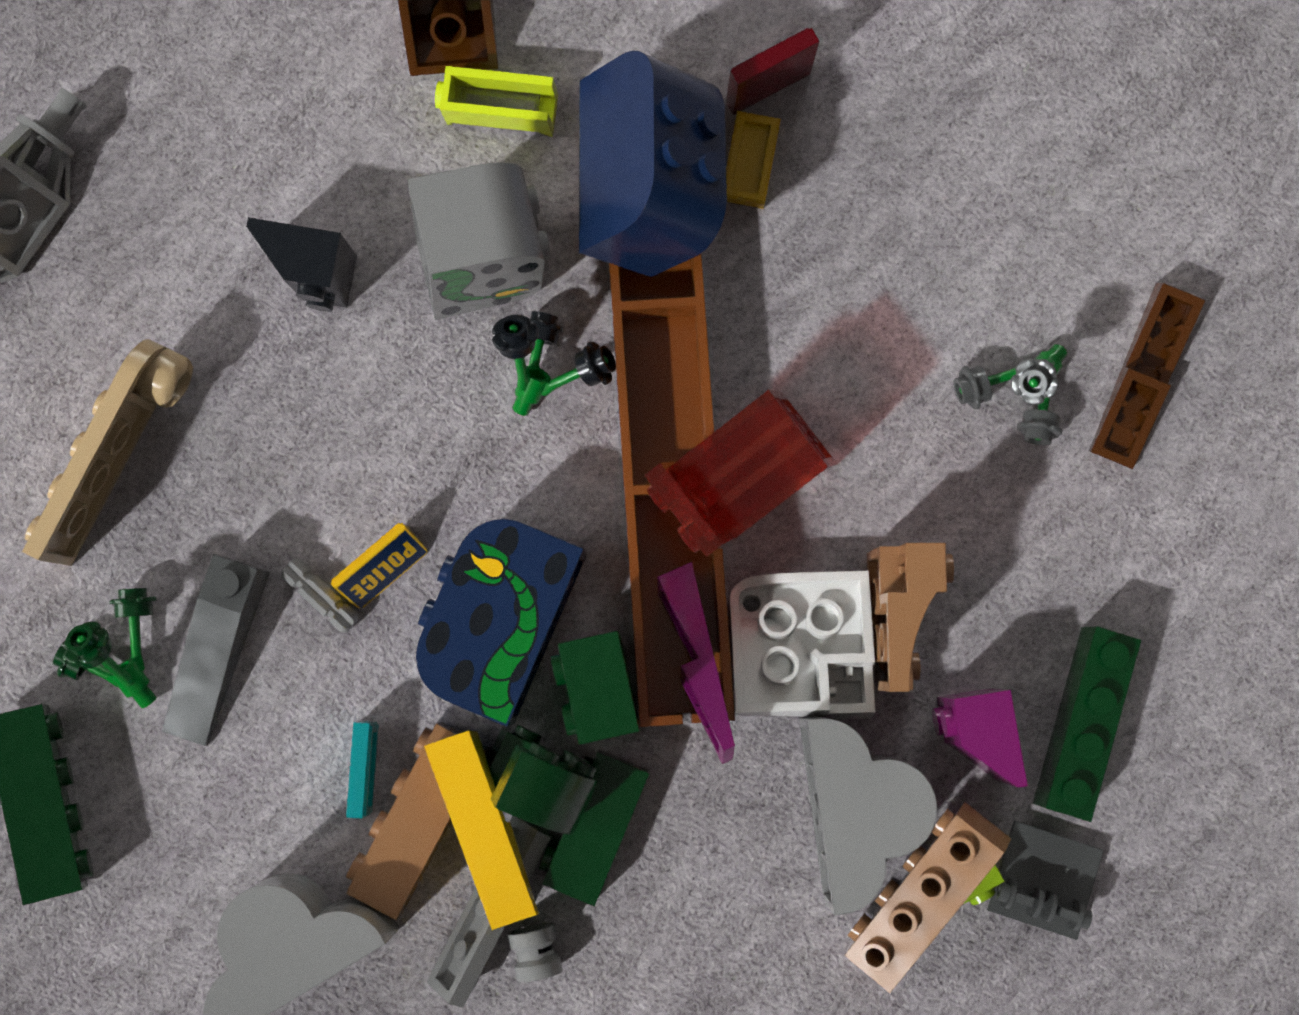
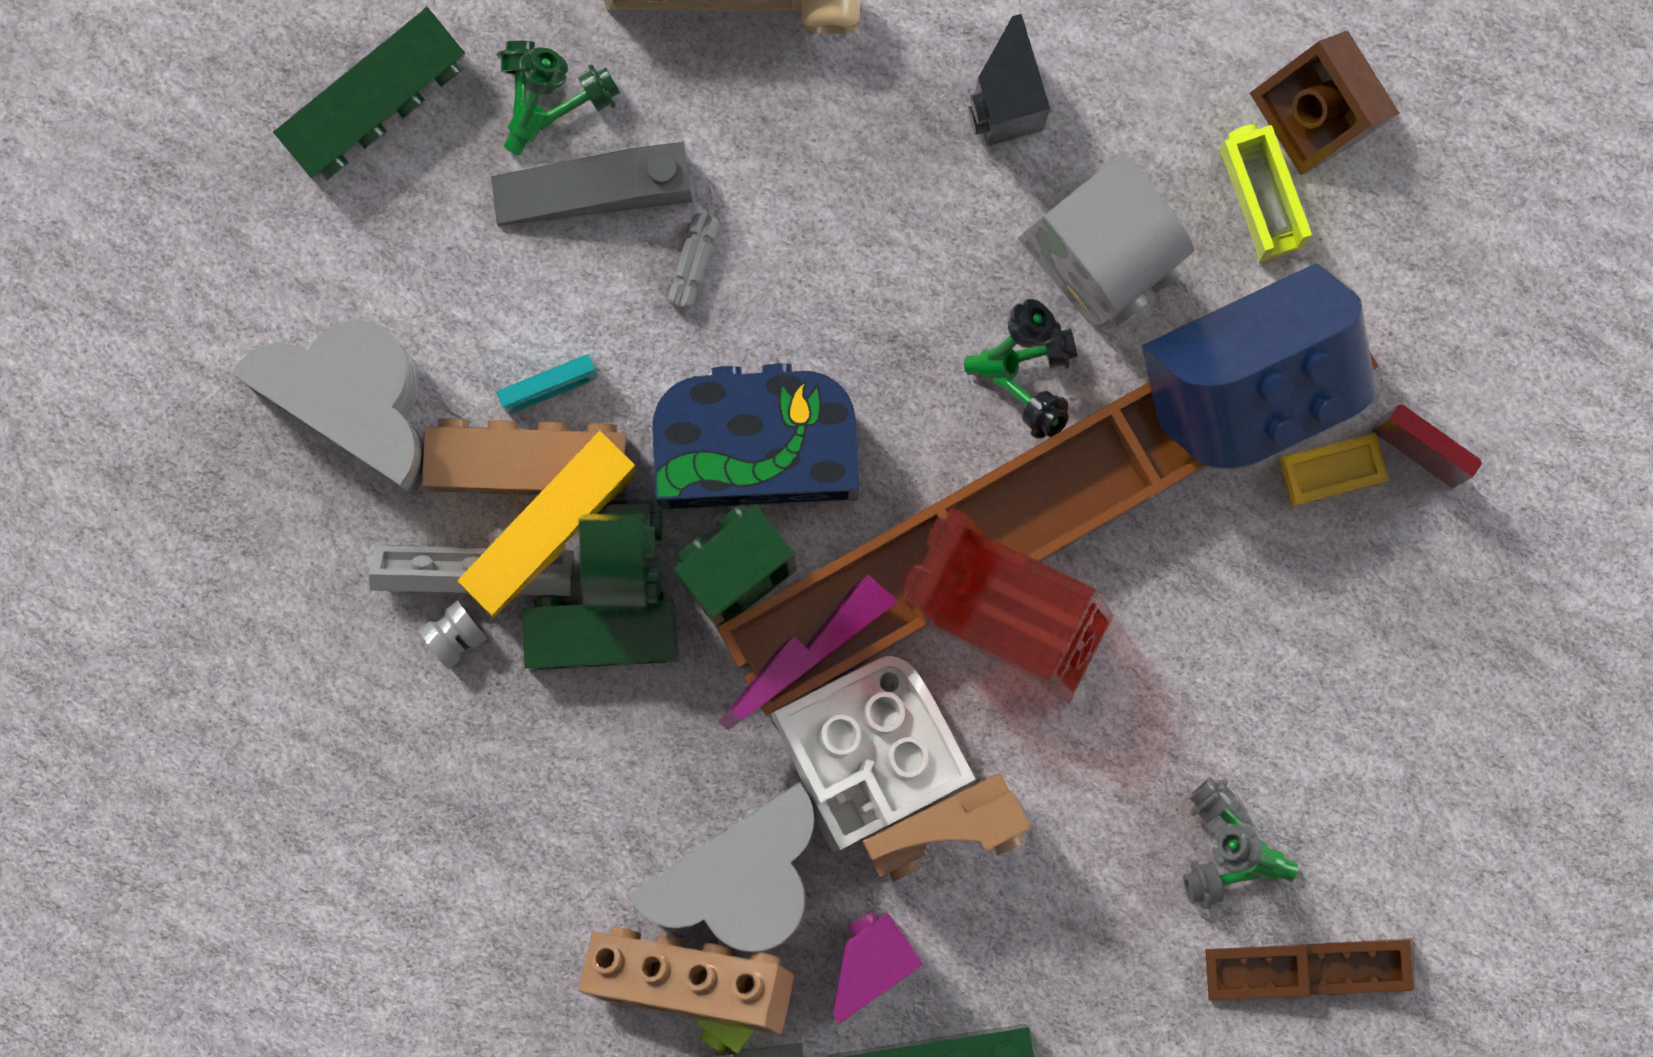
camera: 65 degrees right, 0 degrees up
slope [330,523,428,609] -> none

